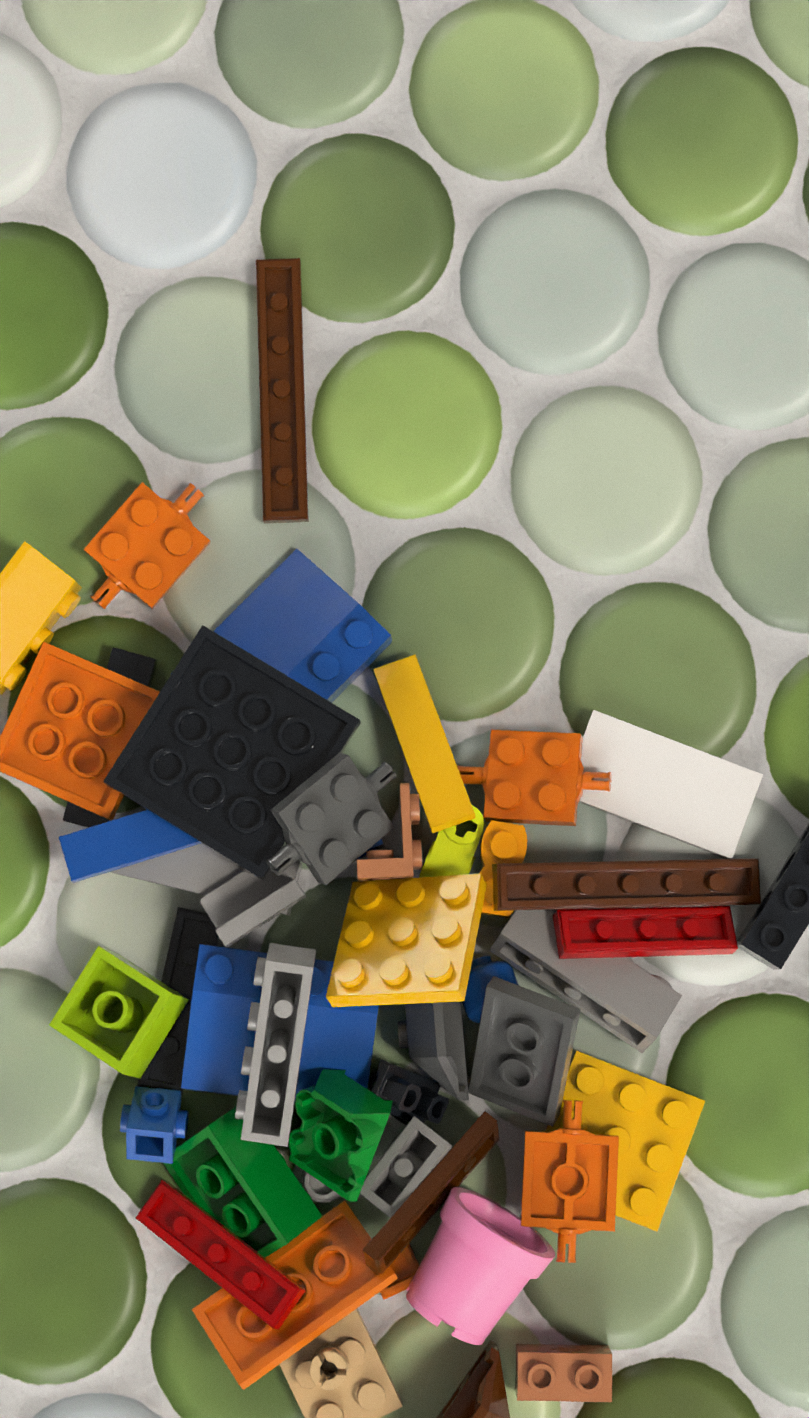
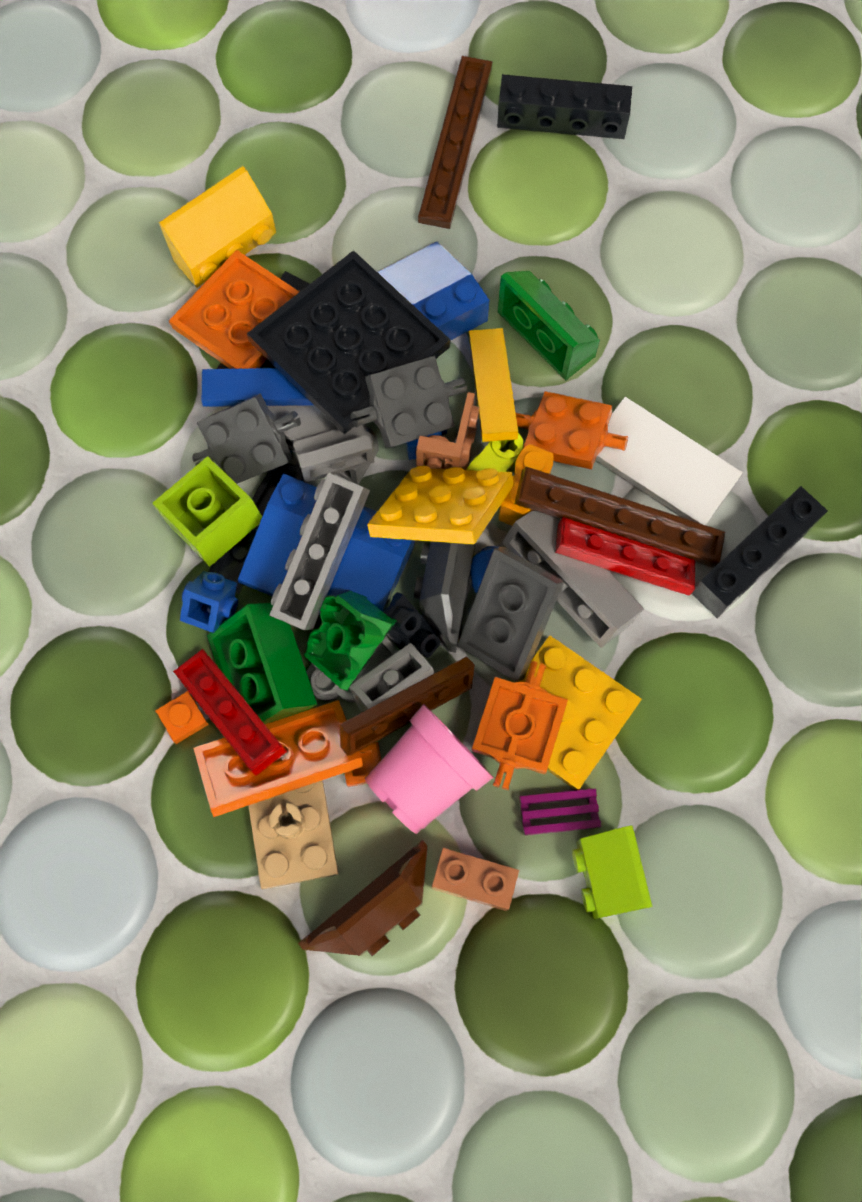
camera: 10 degrees right, 10 degrees down
orange plate [83,482,211,609] -> none
none -> orange plate [155,691,209,744]
none -> dark grey plate [192,393,301,484]
none -> black brick [497,74,632,139]
none -> green slope [497,271,600,381]
none -> magenta tile [519,788,601,836]
none -> lime slope [572,825,653,919]

